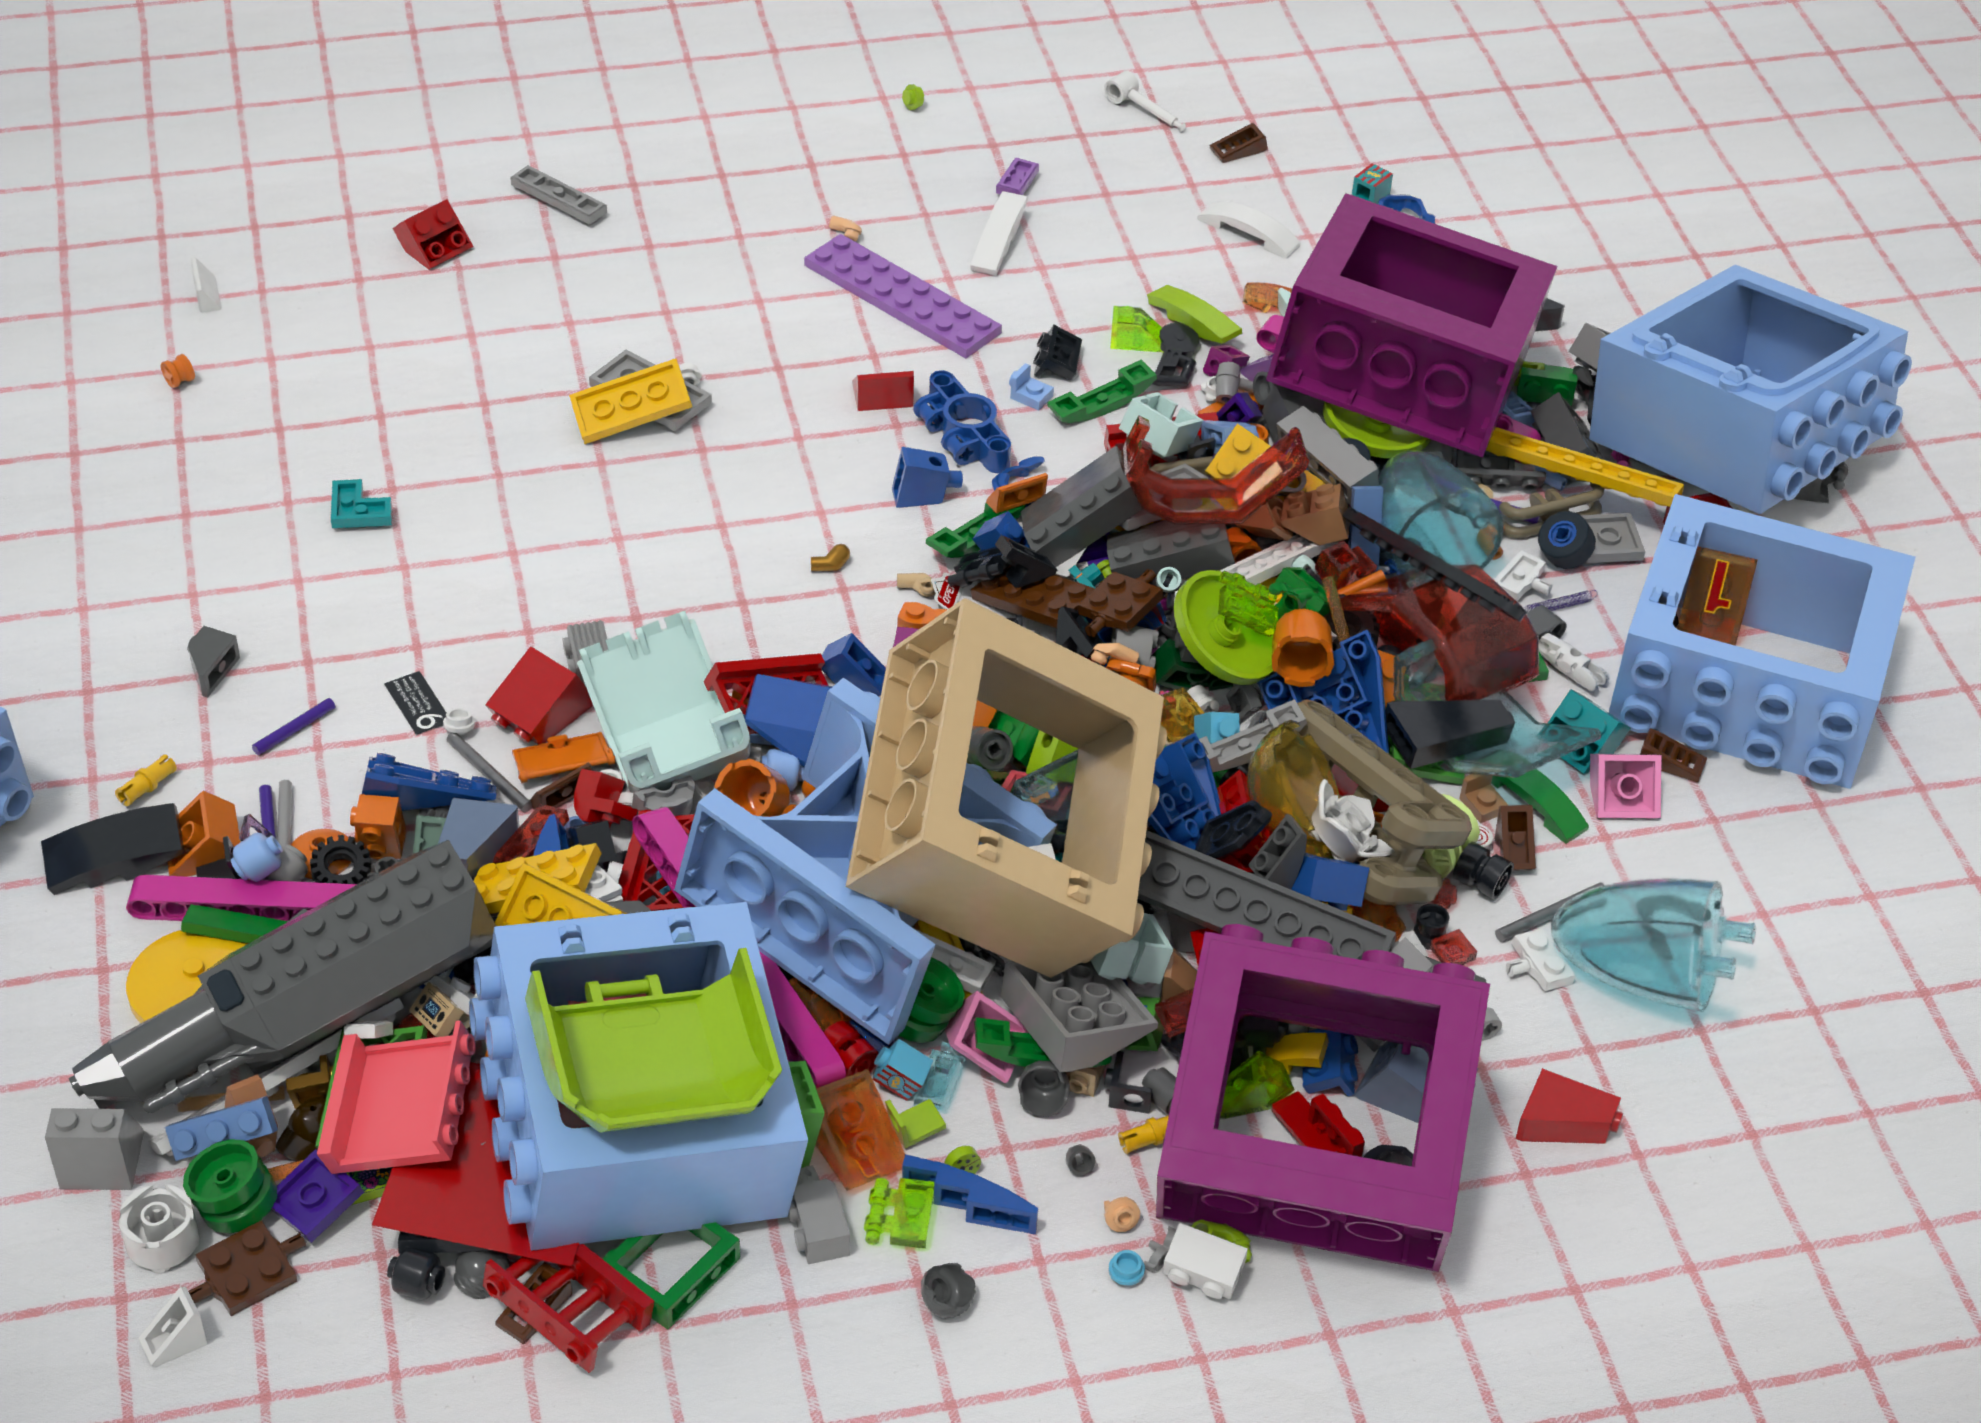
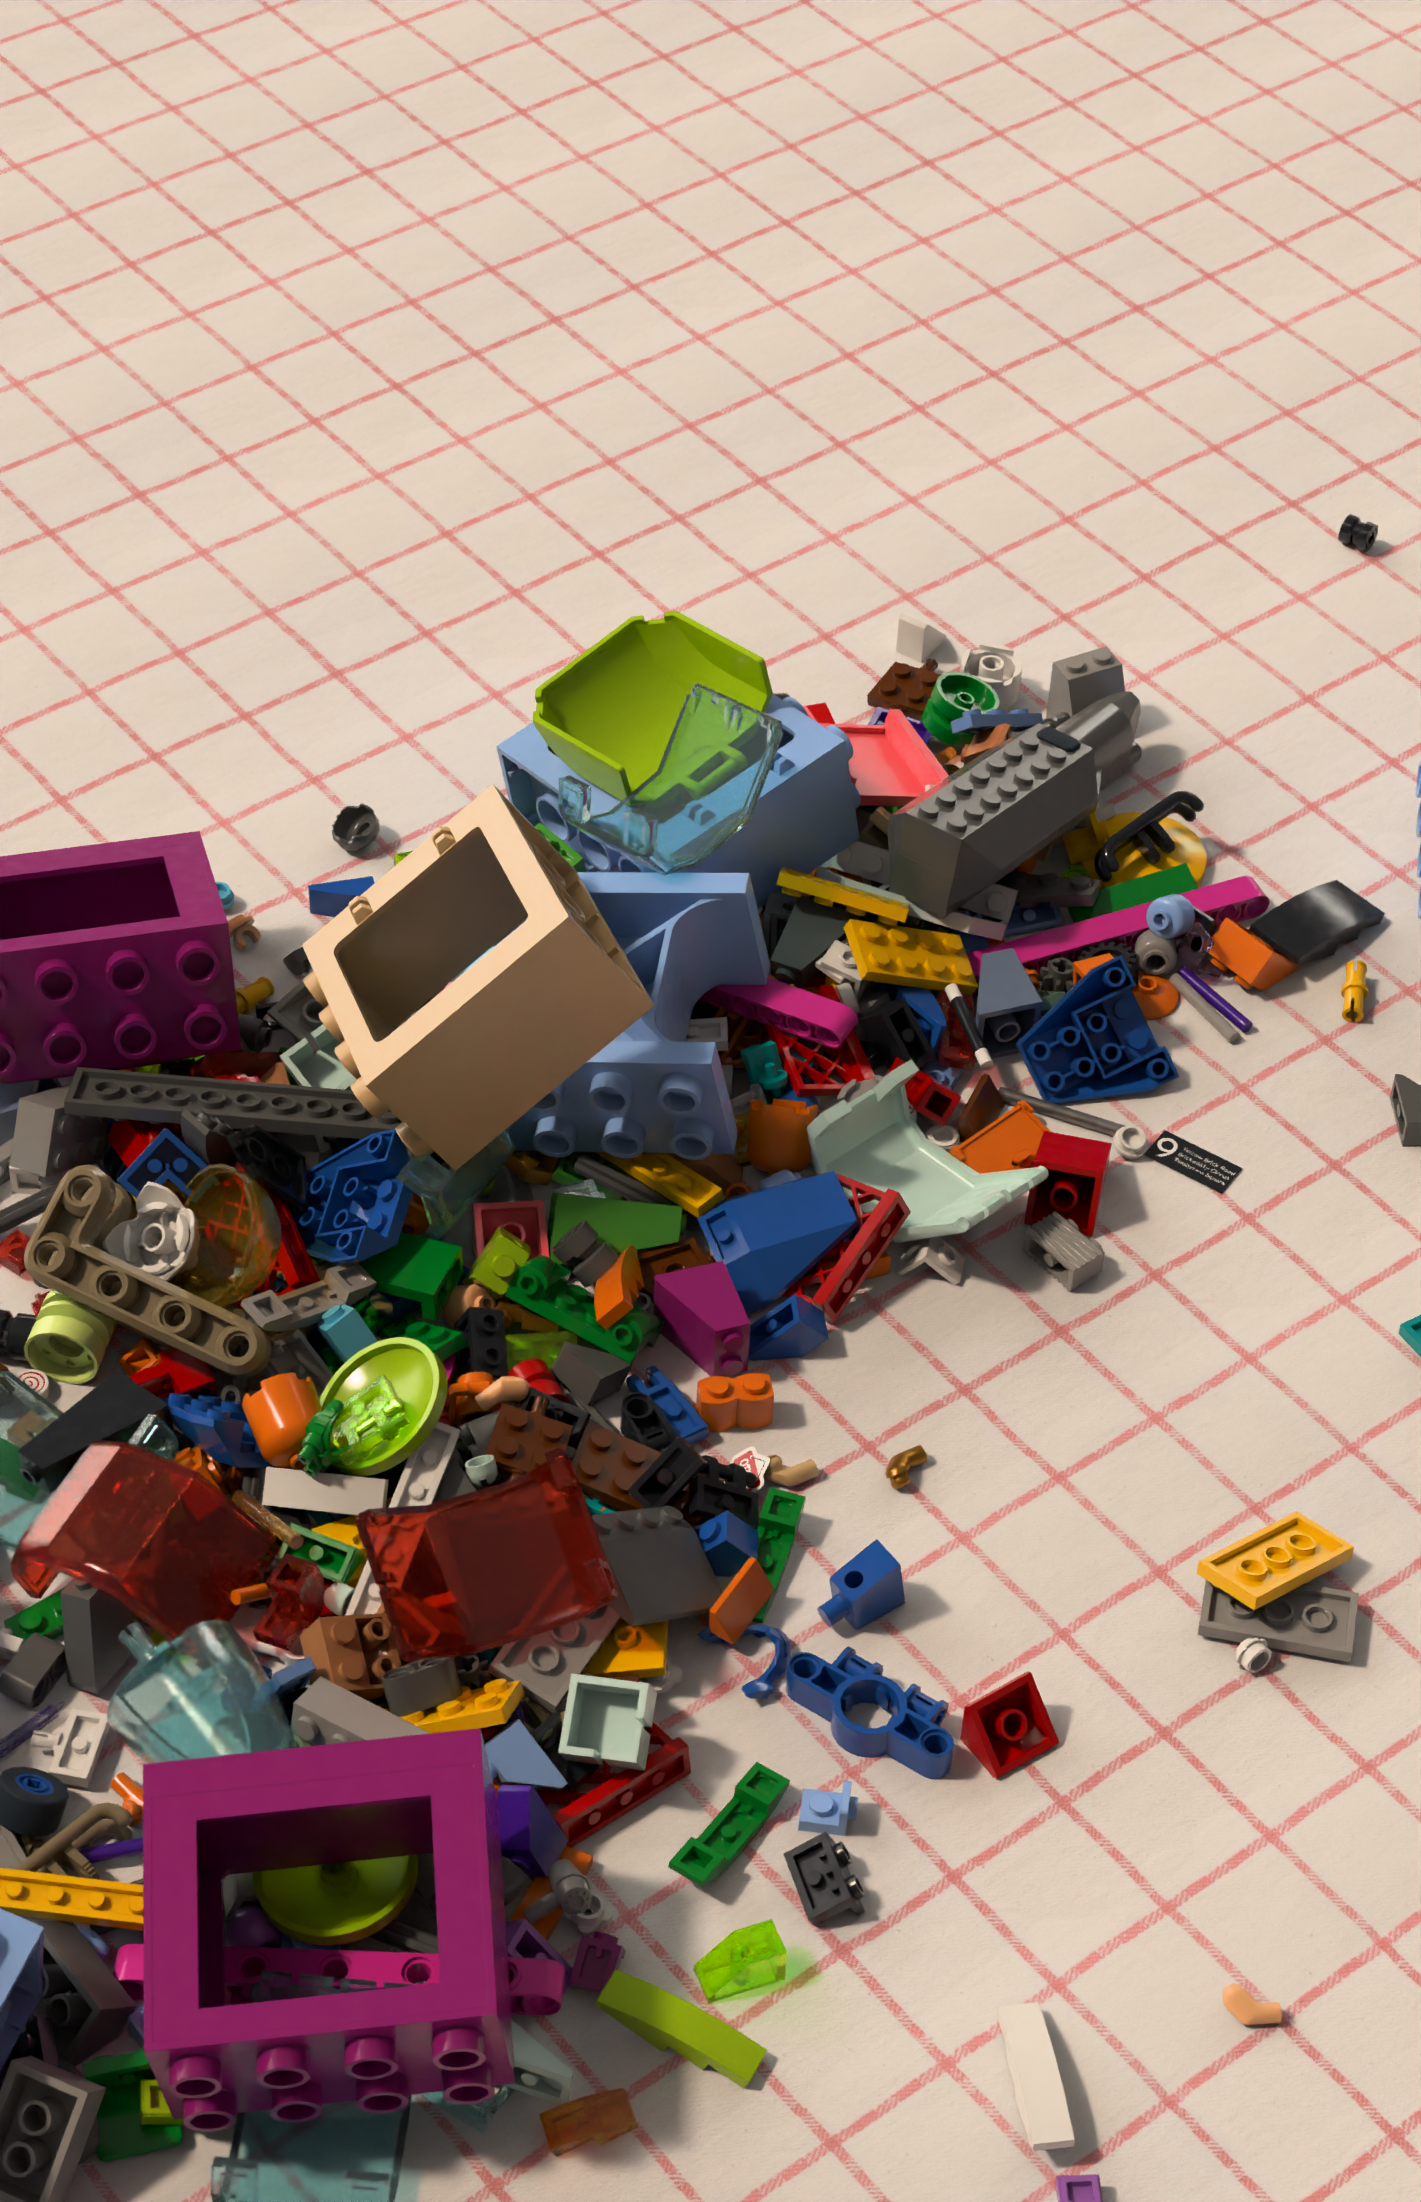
camera: 155 degrees right, 0 degrees up
dark purple bar [252,698,336,756] -> none
medium lavender plate [804,233,1002,359] -> none
black piece [1152,323,1200,387] -> none
black plate [1343,506,1527,623] -> none
none -> clear light blue windscreen [558,683,784,875]
none -> black bar [945,983,993,1070]
none -> black piece [1094,791,1204,882]

